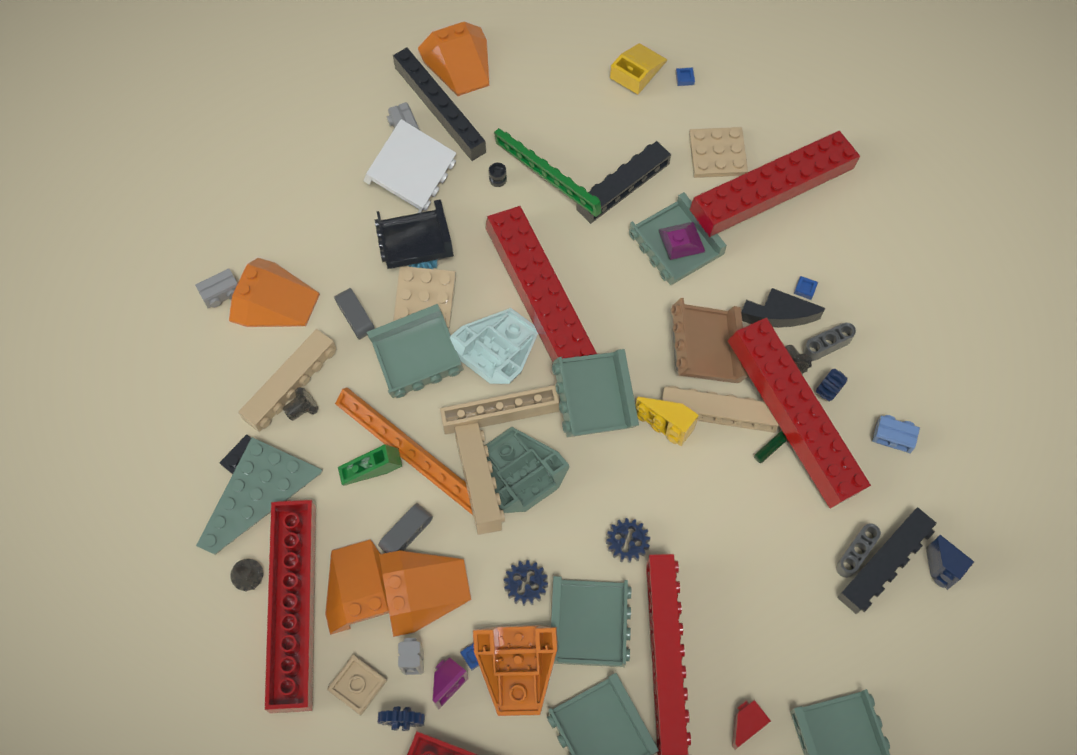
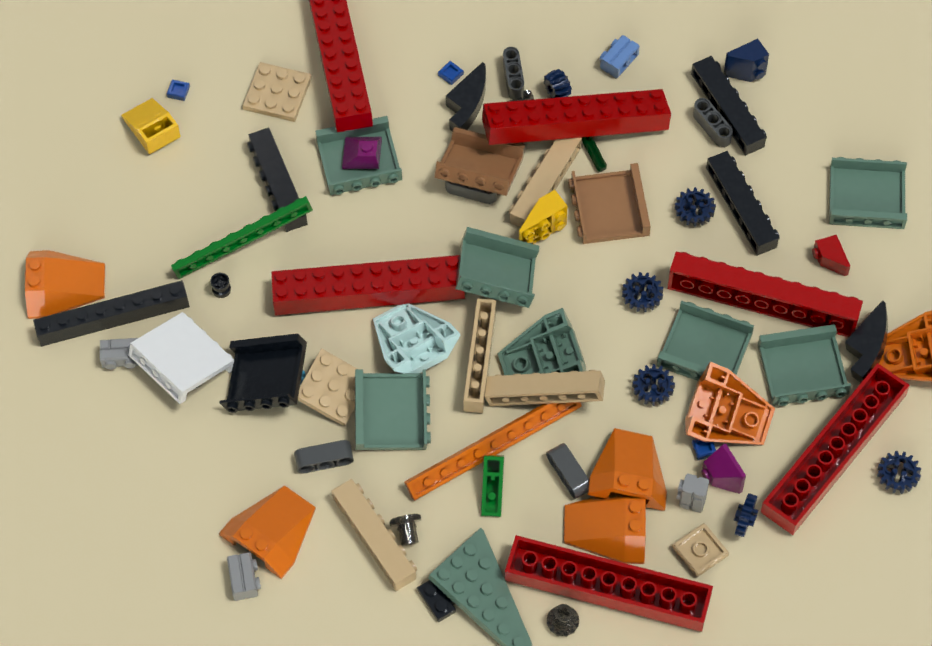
camera: 70 degrees left, 5 degrees down
none -> medium nougat panel [568,163,651,244]
none -> dark blue gear [675,187,716,227]
none -> black brick [706,151,780,256]

